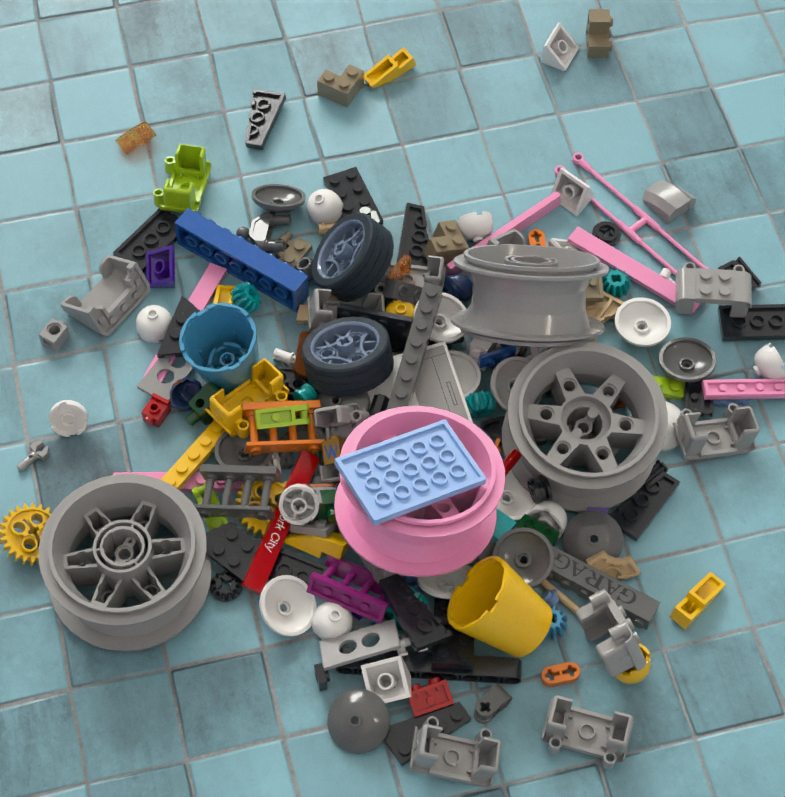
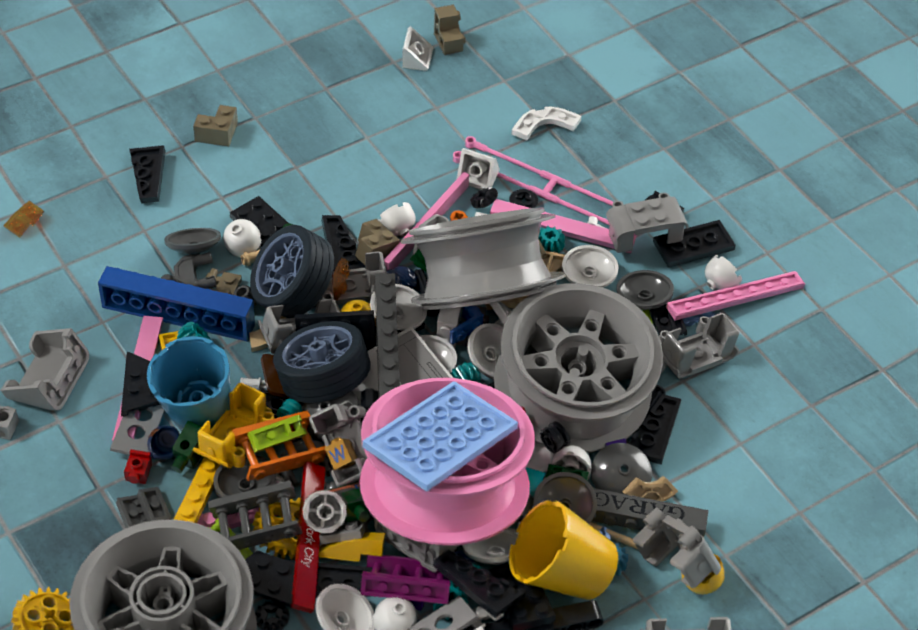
camera: 20 degrees left, 10 degrees down
light grey bar [17,441,49,472] -> none
white tile [48,400,88,437] -> none
black plate [113,208,179,273] -> none
white cylinder [136,305,172,343] -> none
dark purple slope [146,245,175,288] -> none
lime container [153,144,211,213] -> none
yellow slope [364,47,417,89] -> none
dark grey brick [382,278,423,306] -> none
orange beam [541,662,580,687] -> none
light grey slope [643,180,696,225] -> none
yellow slope [670,572,726,630] -> none
none -> dark grey slope [116,487,172,528]
none -> black gear [470,187,498,208]
none -> white plate [511,107,581,140]

